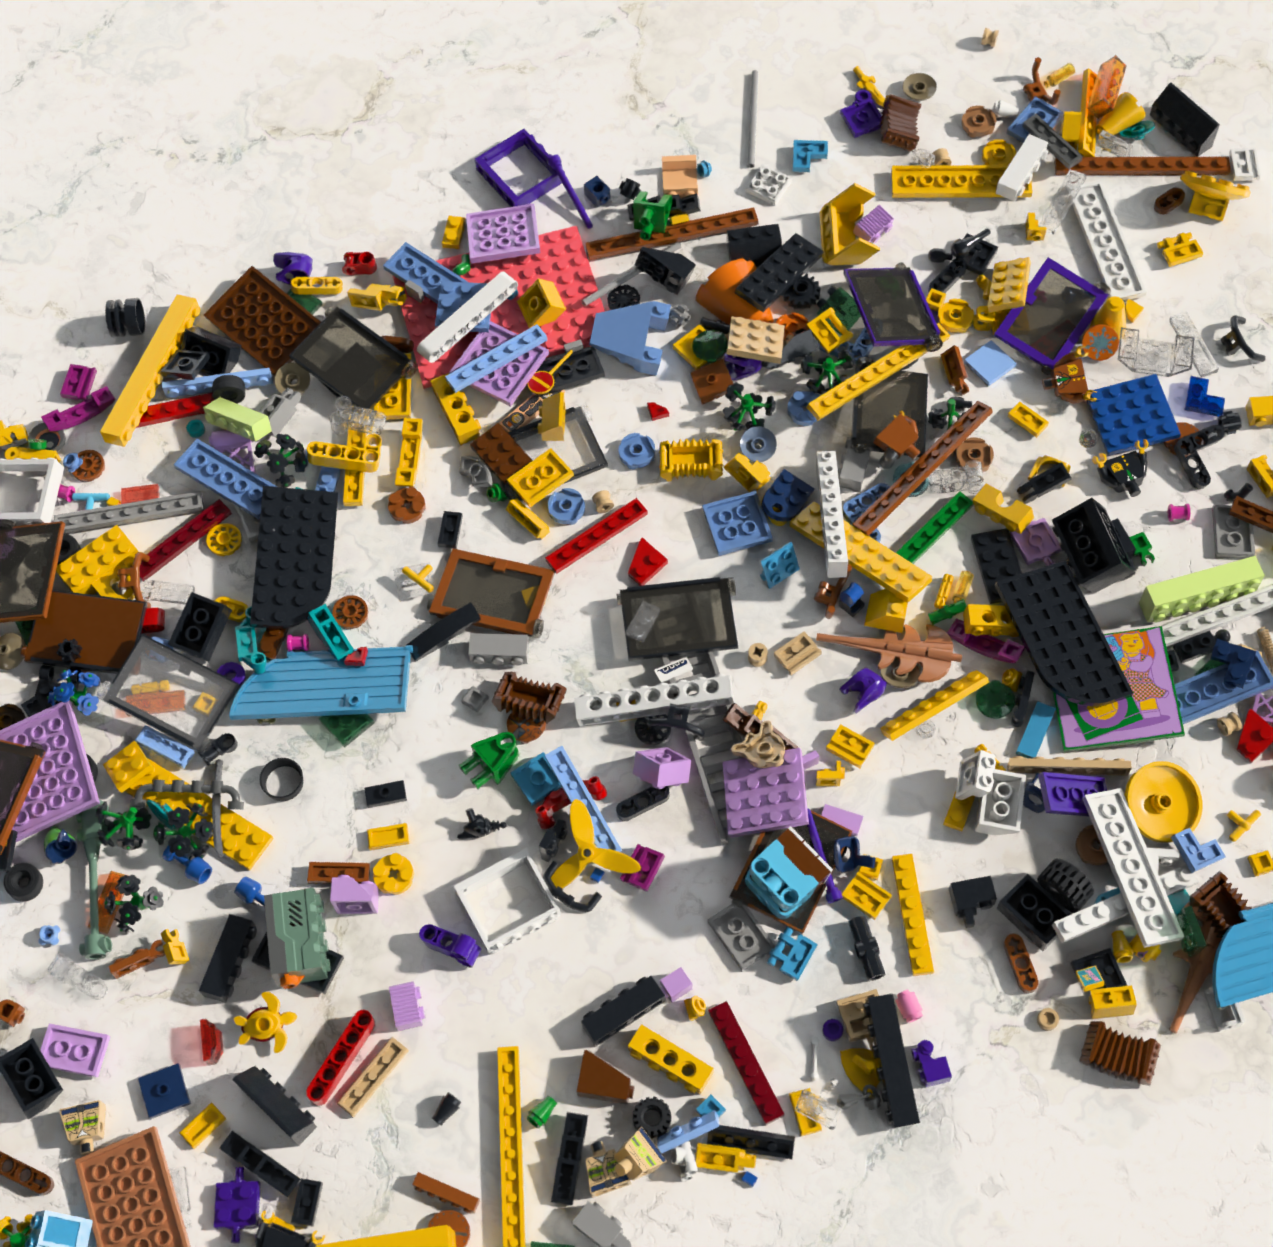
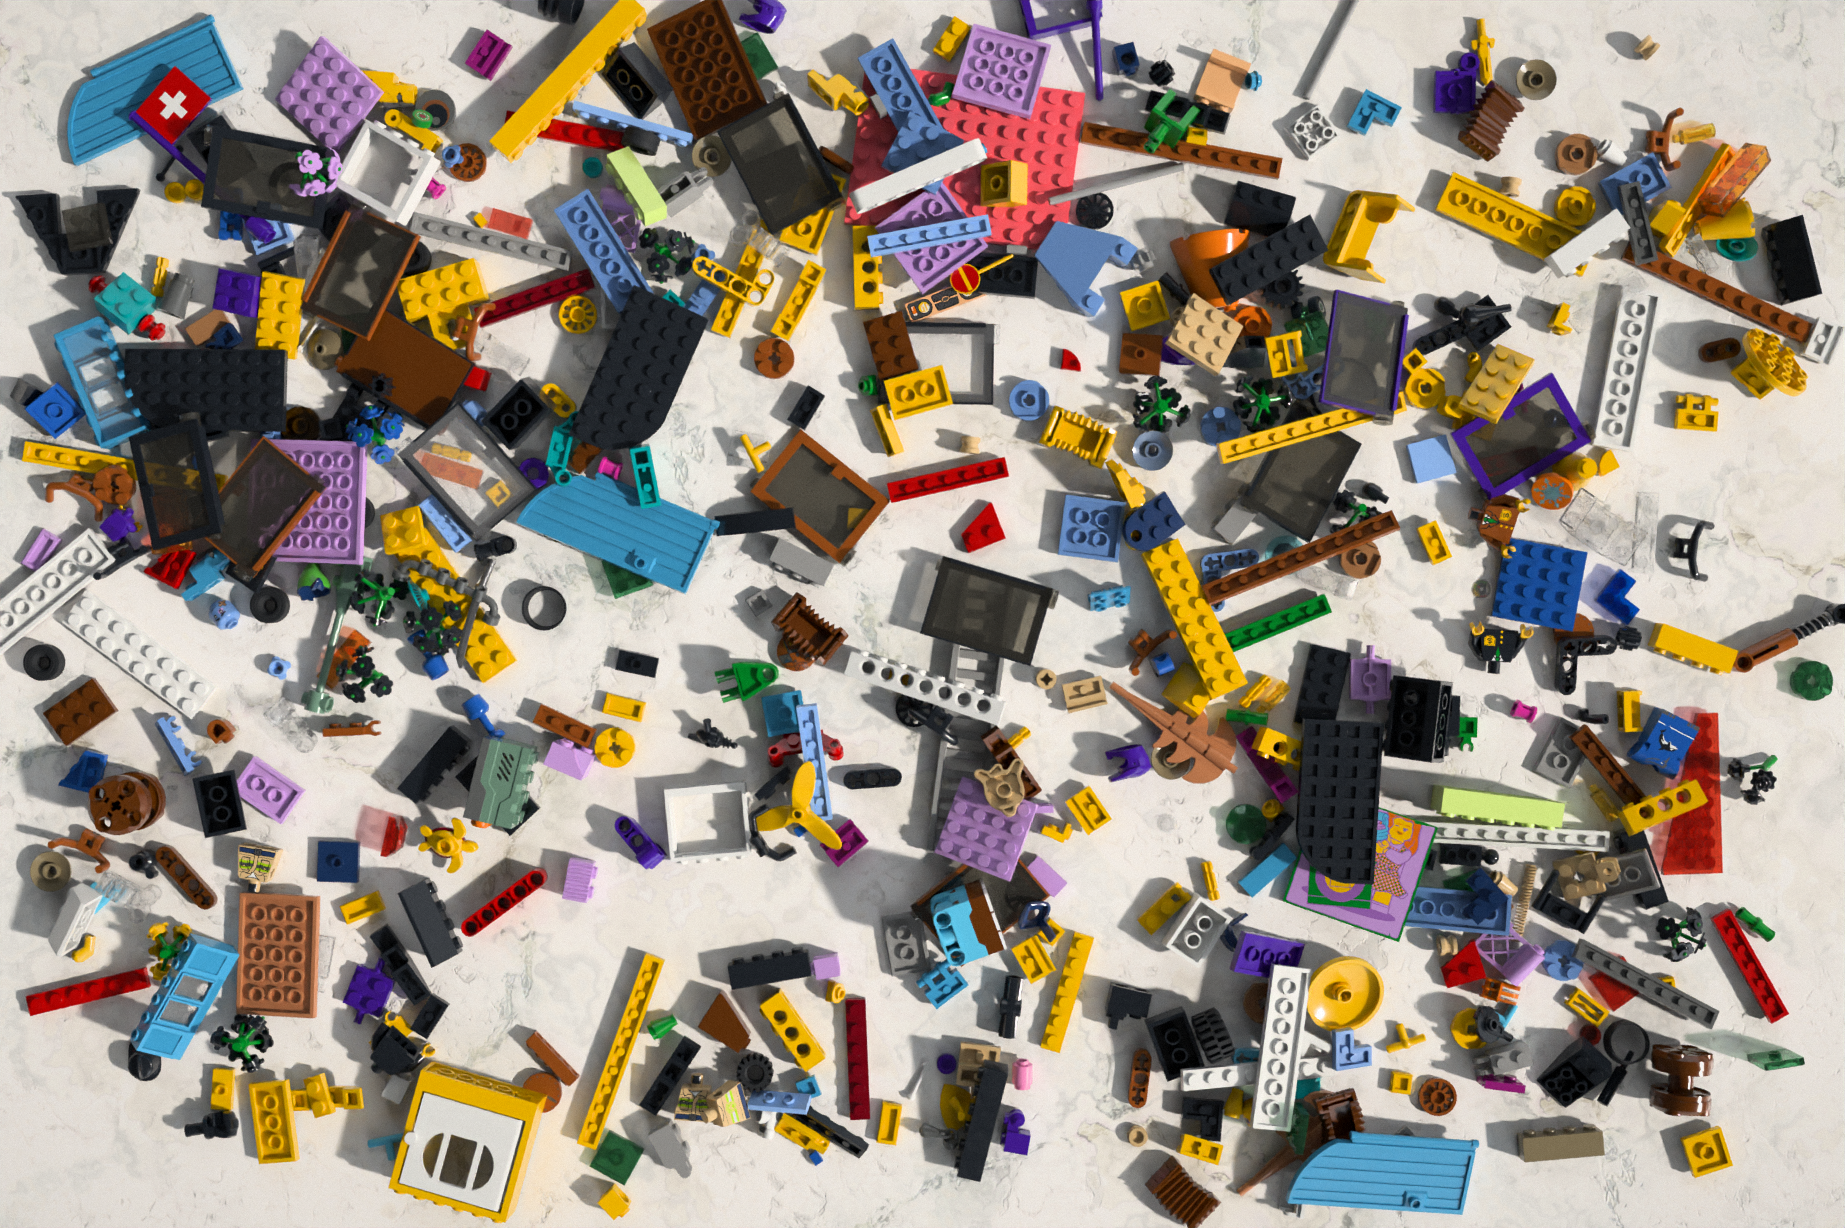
camera: 15 degrees right, 25 degrees up
magenta slope [41,386,115,431] -> none
medium azure piece [72,493,110,510] -> none
yellow plate [160,929,189,964] -> none
black plate [161,349,210,380] -> none
yellow beam [291,277,343,295] -> none
dark orange wheel [332,595,369,630] -> none
tan tile [337,1037,409,1118] -> none
red piece [342,252,377,276] -> none
red tile [344,647,368,666] -> none
black cone [432,1092,461,1126] -> none
light grey tile [459,456,492,489] -> none
yellow slope [538,392,566,441] -> none
medium blue plate [548,488,585,525] -> none
clear plate [626,601,660,643] -> none
lavender slope [633,747,691,789] -> none
black slope [634,247,696,295] -> none
white sticker [654,657,693,682] -> none
clear green dish [692,330,728,363] -> none
clear plate [795,1079,842,1130] -> none
dark purple piece [807,808,843,903] -> none
white brick [816,451,848,578] -> none
lavender brick [853,204,894,243] -> none
dark orange torso [874,410,920,469] -> none
yellow plate [880,670,989,741] -> none
clear plate [911,149,935,168] -> none
dark orange plate [940,345,969,395] -> none
white plate [955,750,996,800] -> none
yellow arch [972,483,1034,534] -> none
tan plate [1007,756,1132,776] -> none
black hinge [1017,463,1072,504] -> none
yellow helmet [1028,455,1071,487] -> none
tile [1076,966,1104,992] -> none

